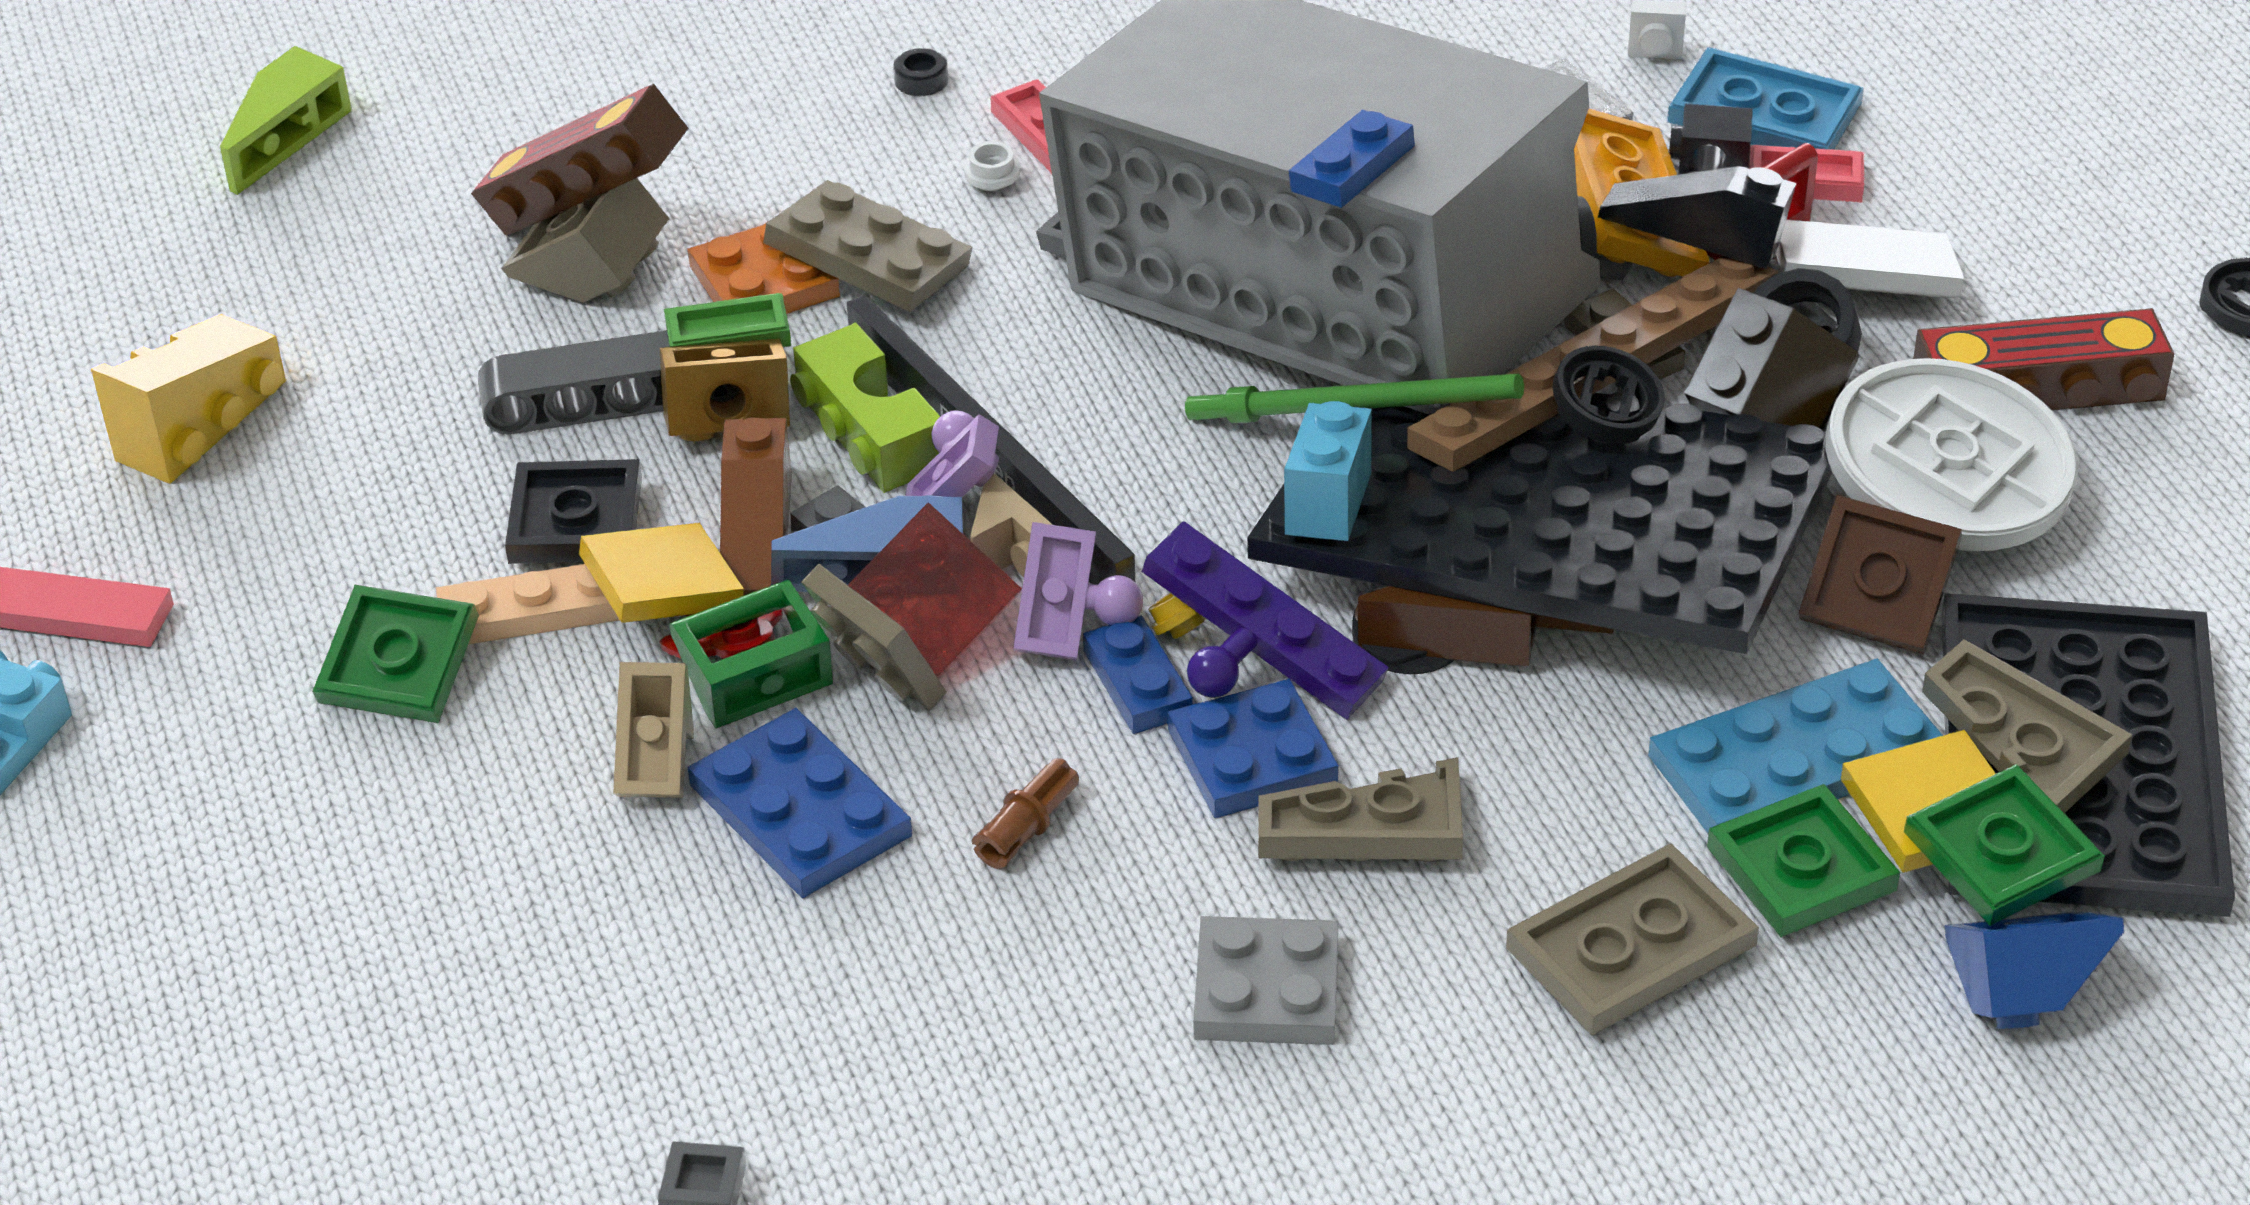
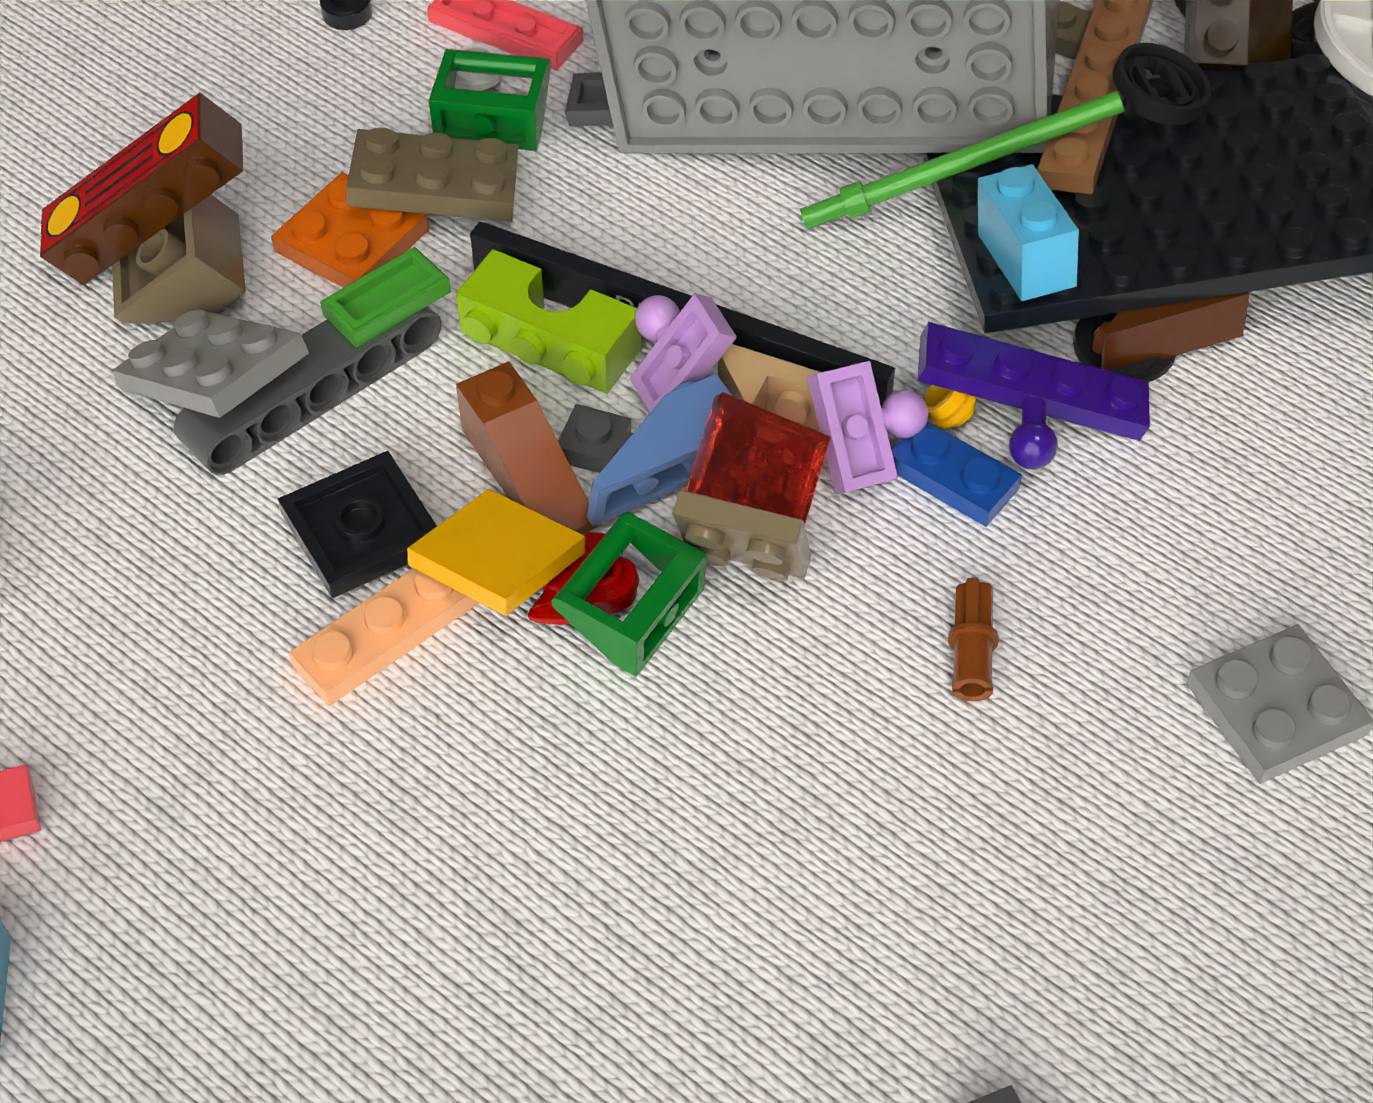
camera: 30 degrees left, 10 degrees up
green tile [312,584,479,723] -> none
tan slope [613,662,694,798] -> none
pearl gold brick [659,339,790,441] -> none
blue plate [687,708,912,899] -> none
blue plate [1168,678,1339,819] -> none
dark tan wing [1258,757,1463,862] -> none
none -> light grey plate [111,309,309,418]
none -> green tile [429,49,551,151]

